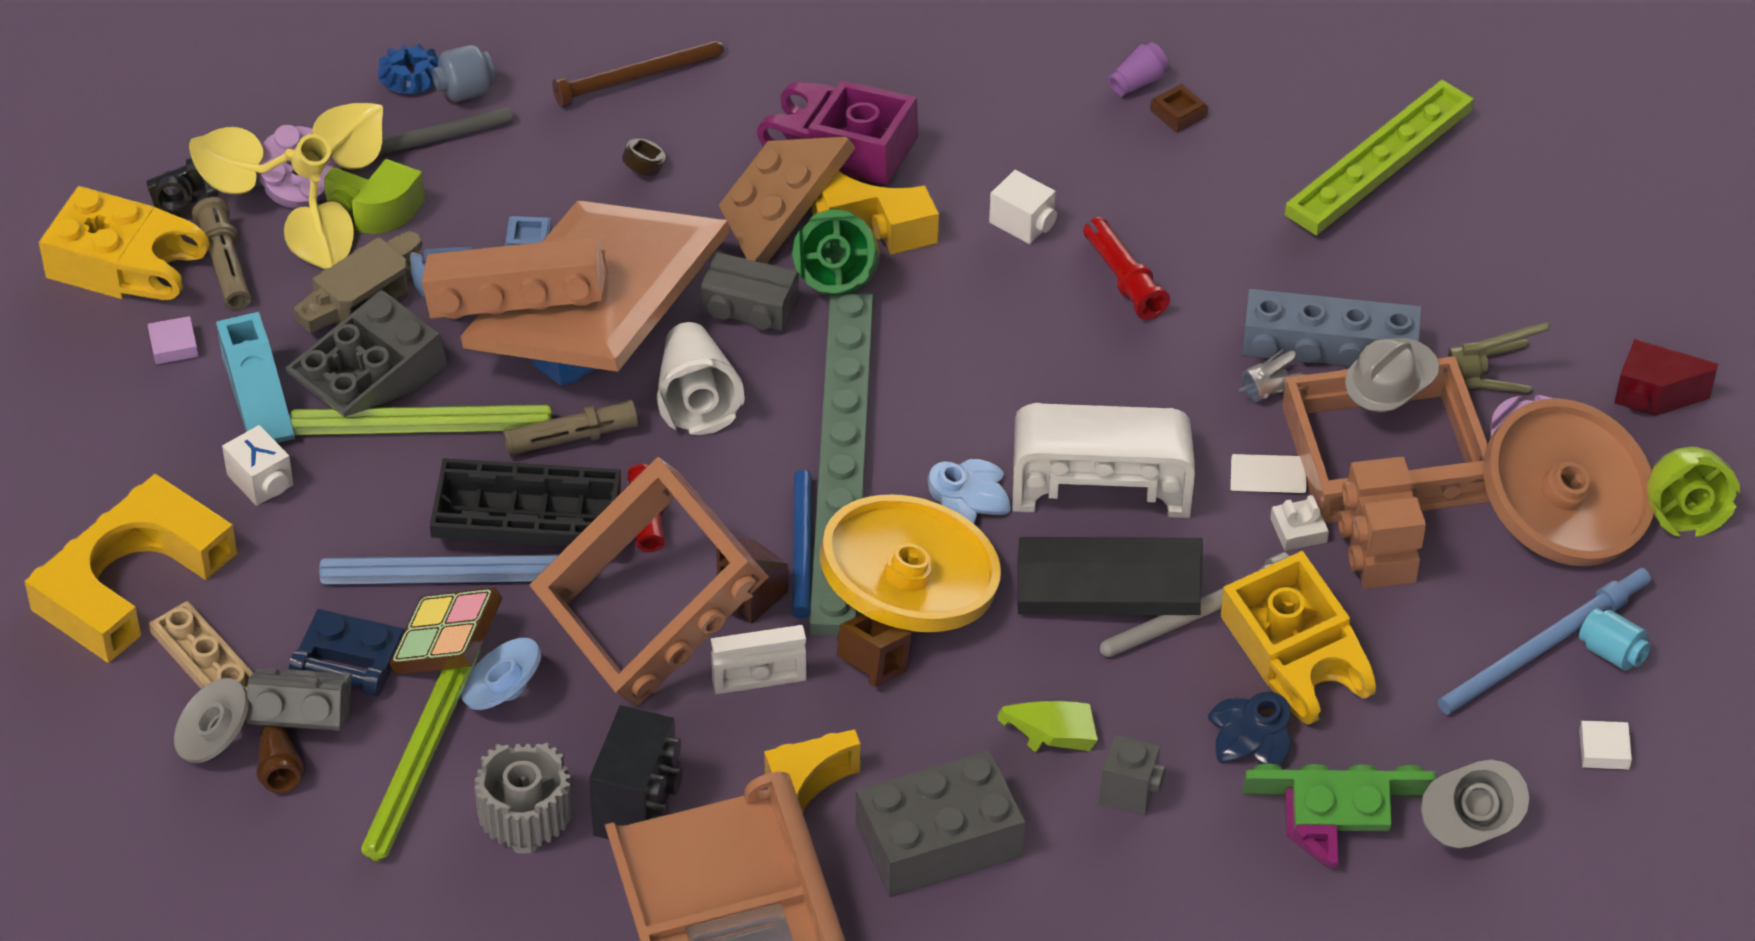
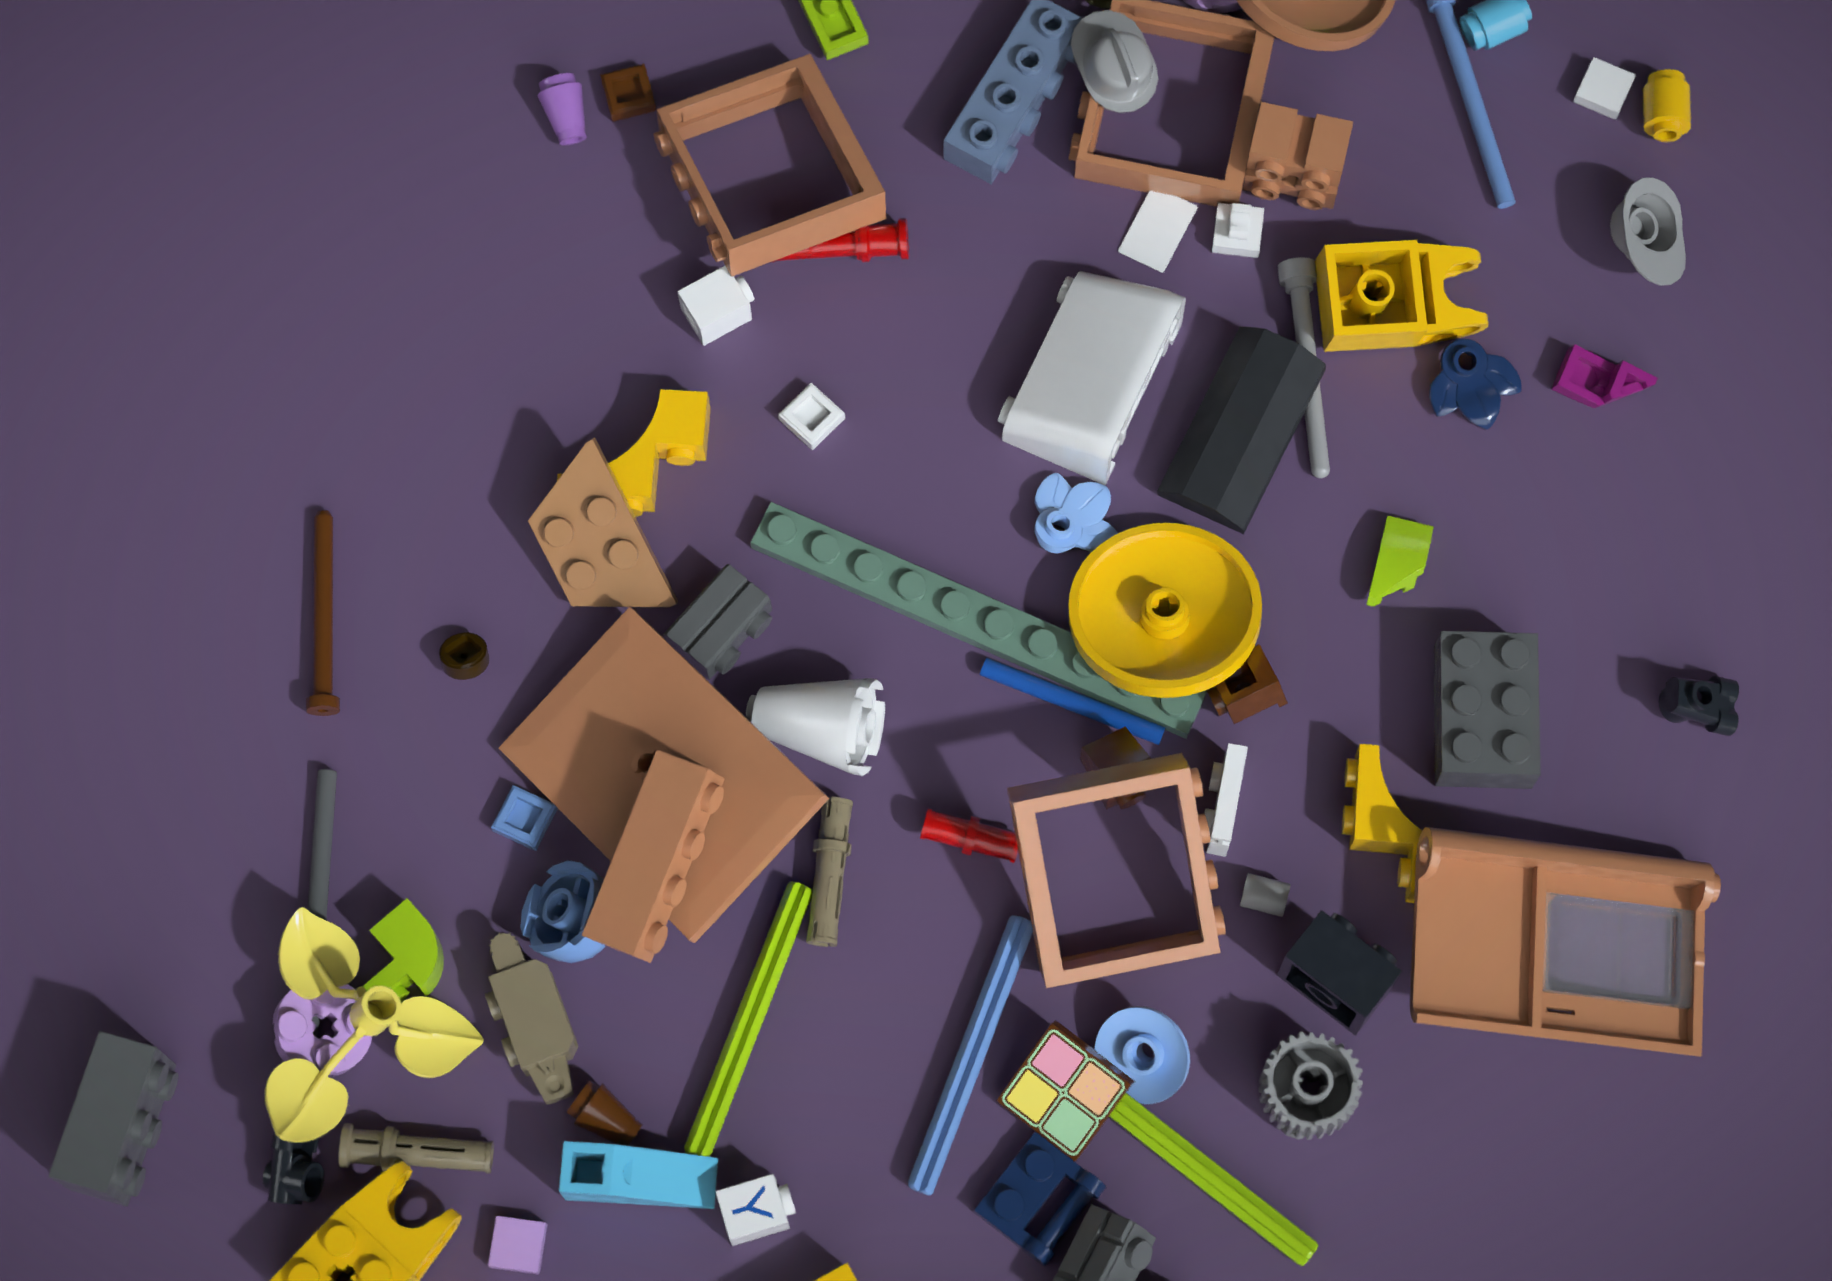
camera: 65 degrees left, 25 degrees up
dark grey slope [285,290,448,417] -> none
blue gear [378,43,439,94] -> none
black piece [430,458,621,546] -> none
sand blue head [432,44,495,102] -> none
magenta brick [757,80,918,185] -> none
green cylinder [792,209,880,296] -> none
dark grey brick [1099,734,1166,816] -> none
flat silver piece [1239,349,1304,402] -> none
bright green bracket [1242,764,1436,831] -> none
none -> dark grey brick [48,1031,178,1207]
none -> reddish brown cone [566,1080,643,1146]
none -> nougat window [653,54,886,277]
none -> white tile [778,383,845,450]
none -> light grey hinge [1240,873,1291,917]
none -> yellow brick [1643,69,1691,142]

